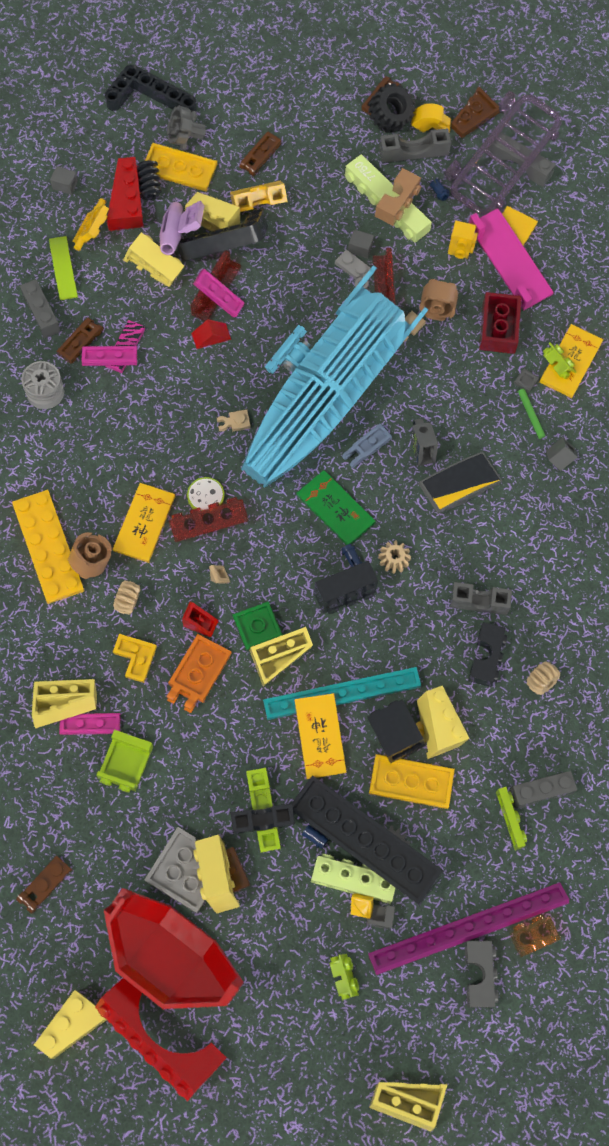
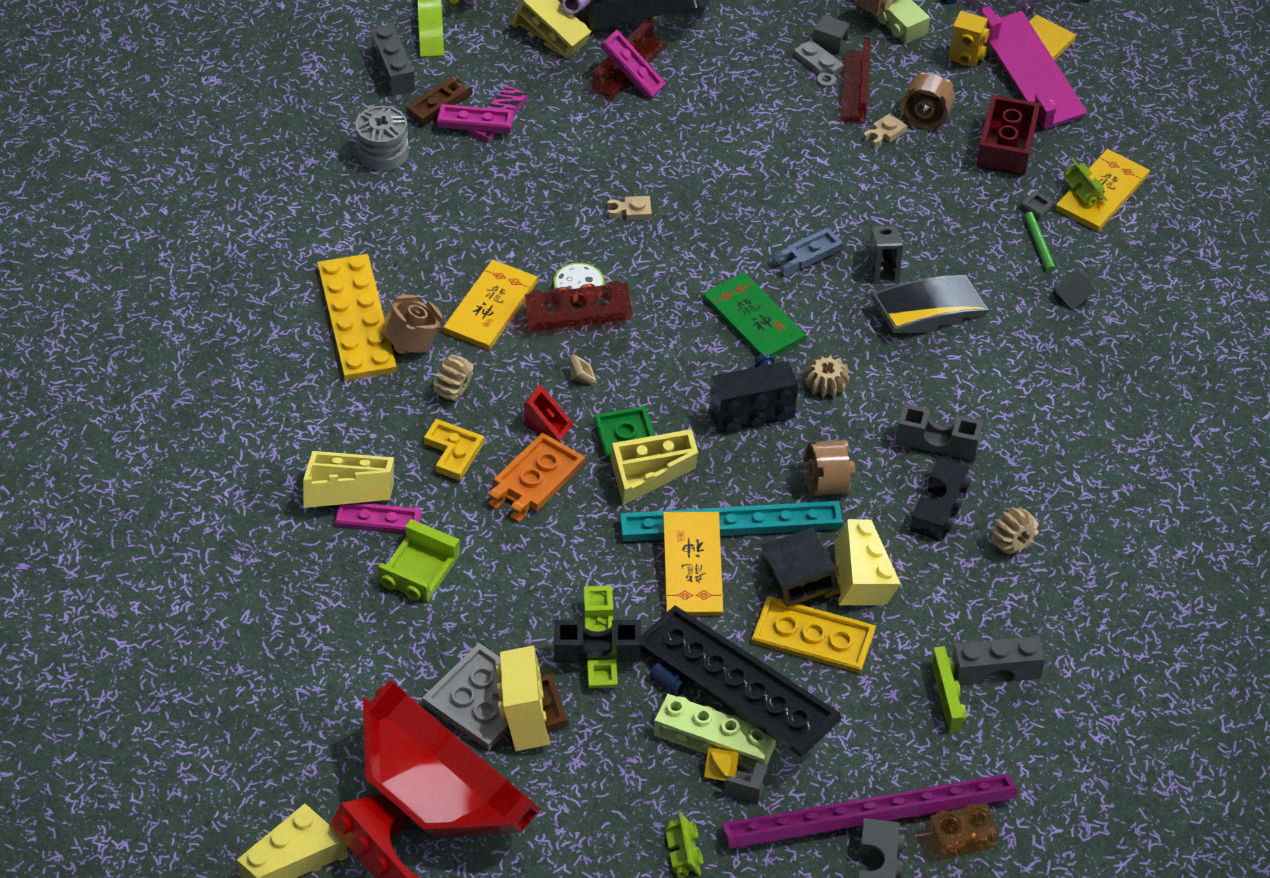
camera: 10 degrees right, 20 degrees down
reddish brown plate [16,855,72,914] -> none
red slope [191,319,231,349] -> none
medium azure piece [241,265,429,488] -> none
none -> medium nougat brick [803,440,855,496]

